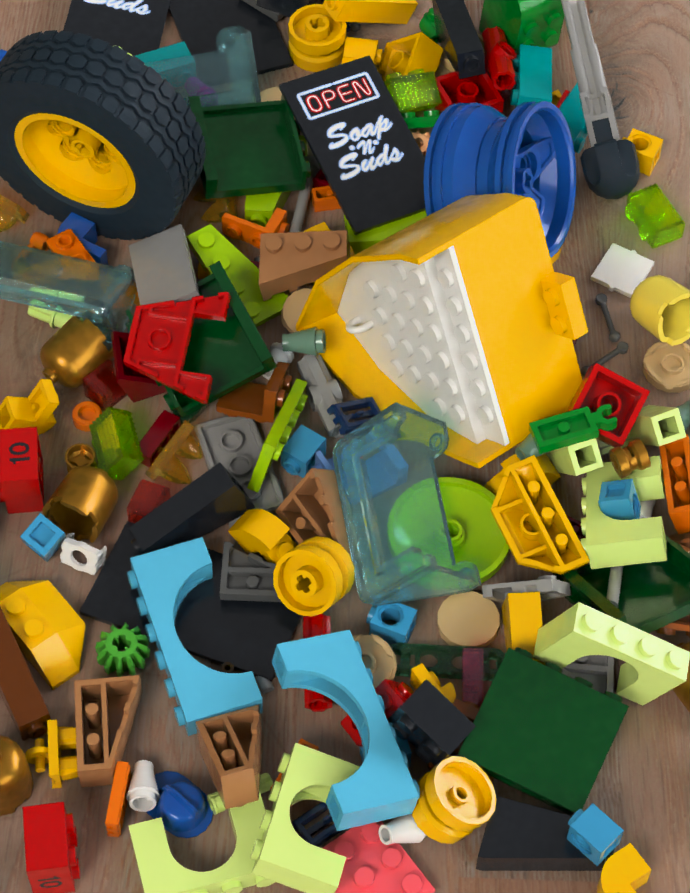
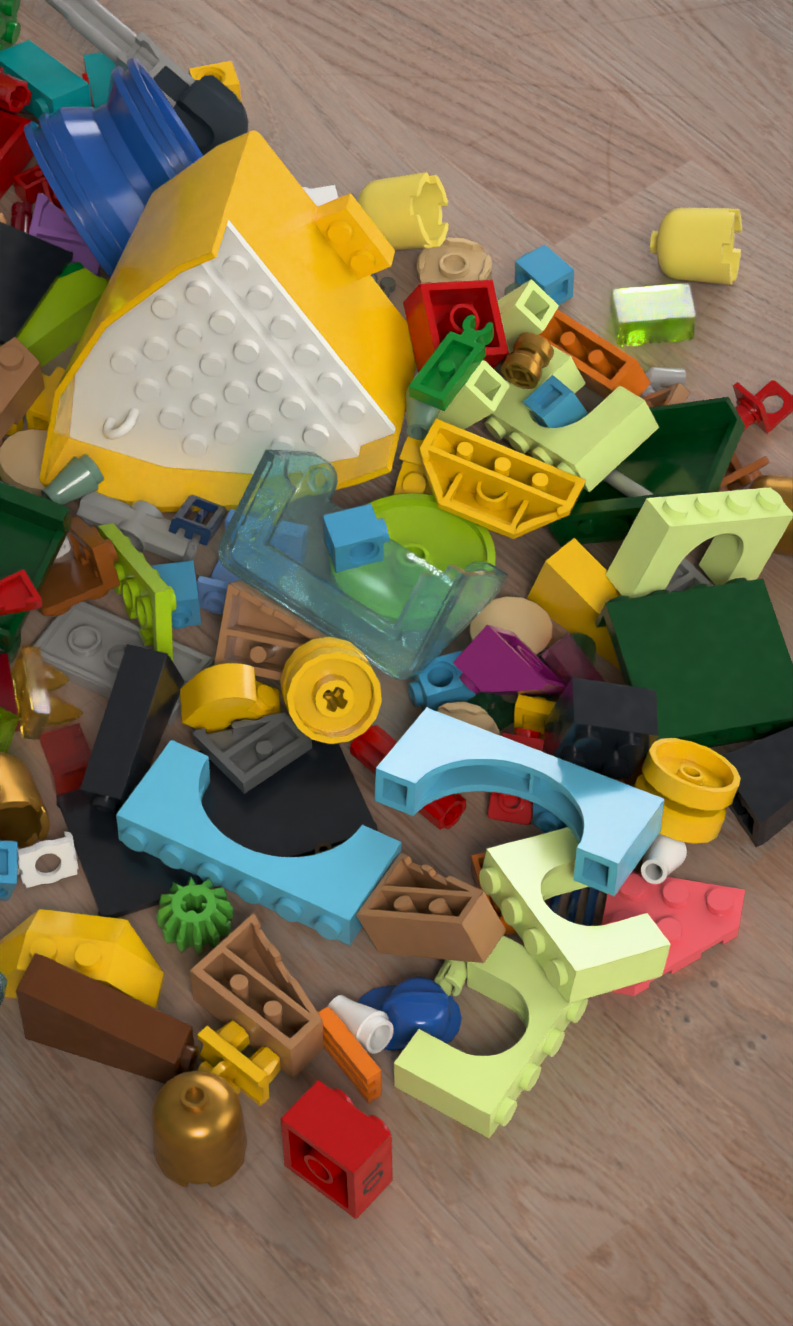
camera: 40 degrees left, 5 degrees down
light grey wing [482,575,571,602] -> none
clear neon green brick [625,183,686,249] -> none
none -> dark azure brick [323,503,389,573]
none -> magenta slope [453,625,567,696]

